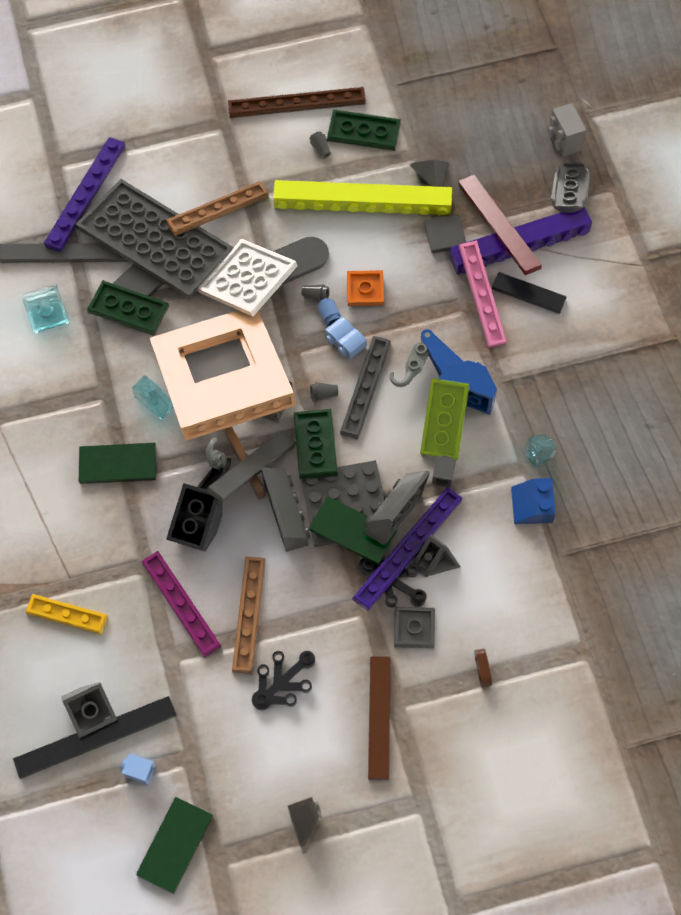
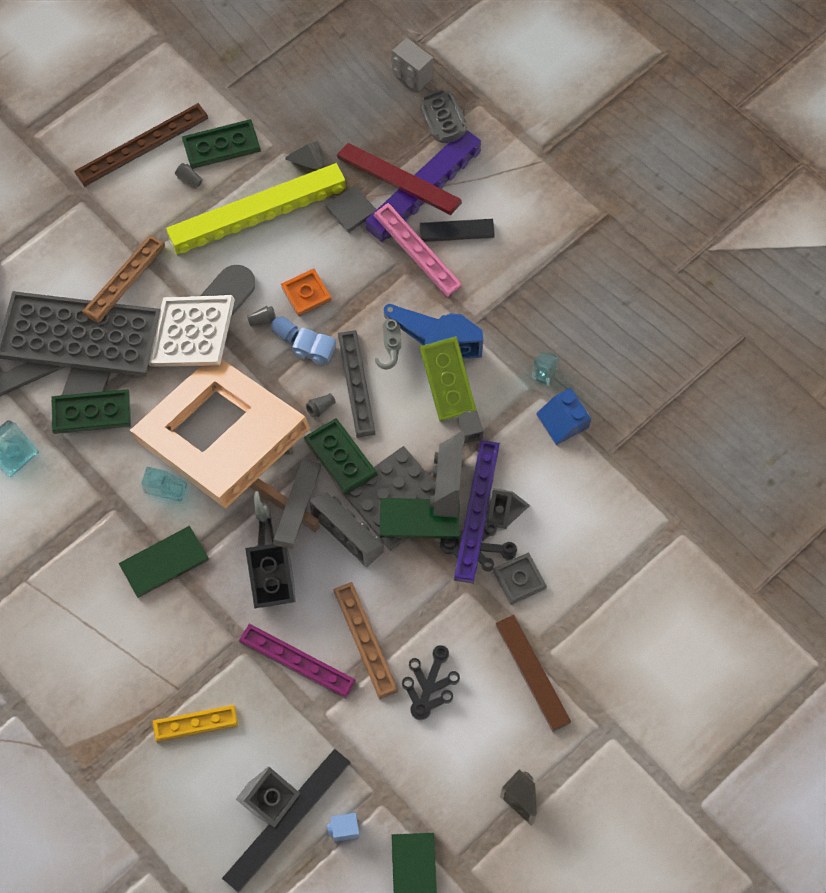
camera: 30 degrees left, 0 degrees up
reddish brown beam [474,648,492,688] -> none

